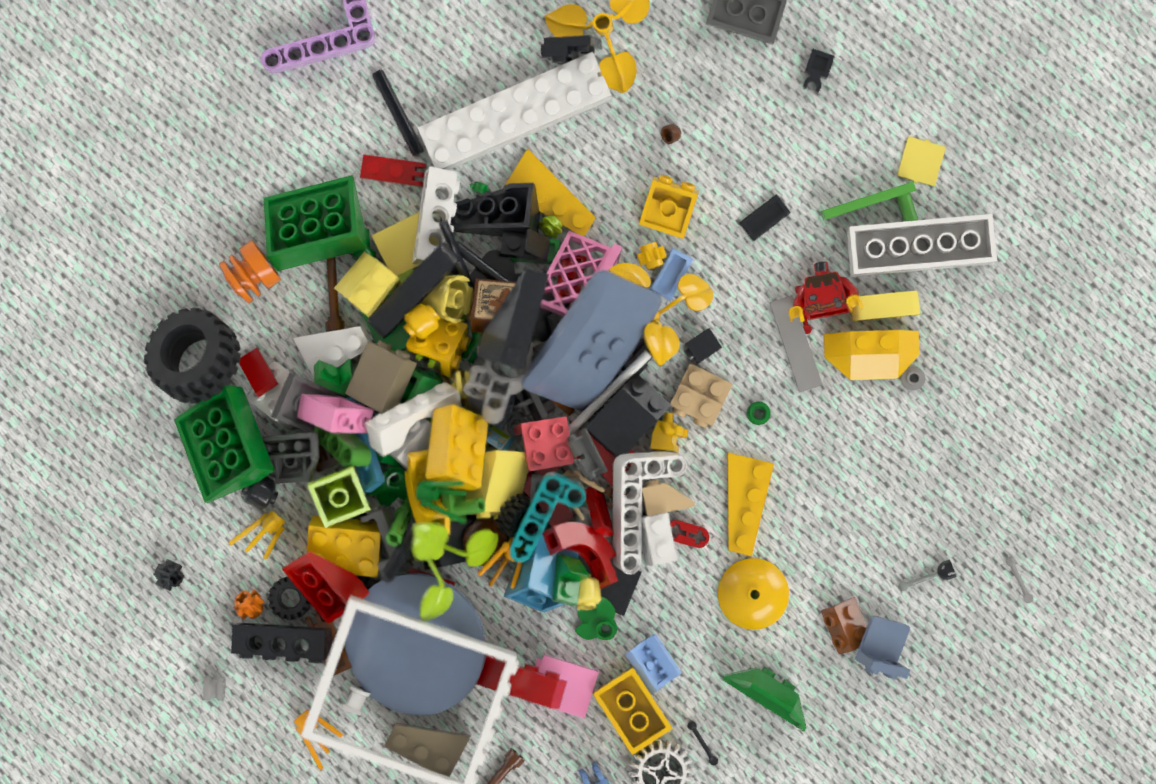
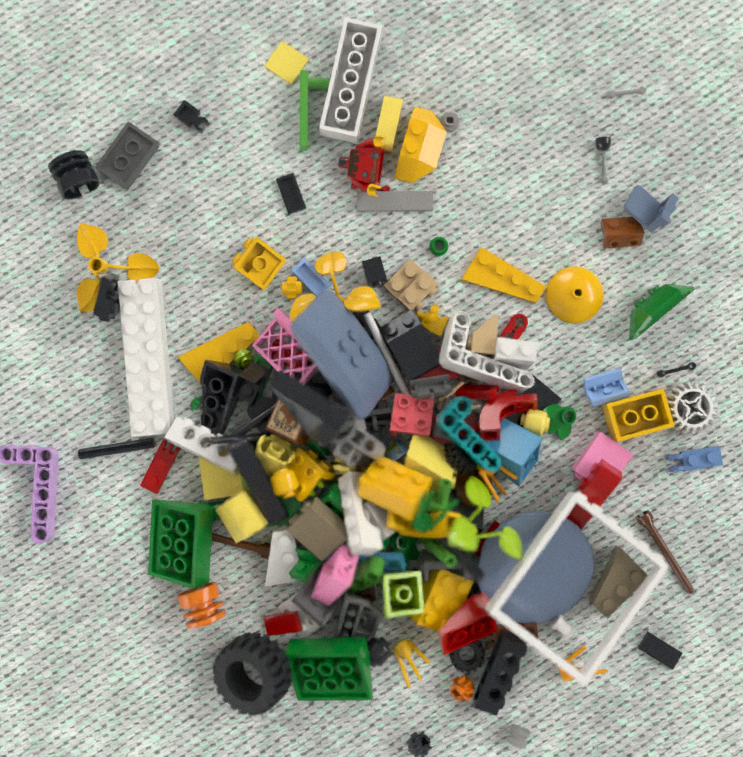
camera: 70 degrees left, 0 degrees up
green slope [552,554,589,606] -> none
reddish brown hinge [661,124,682,144] -> none

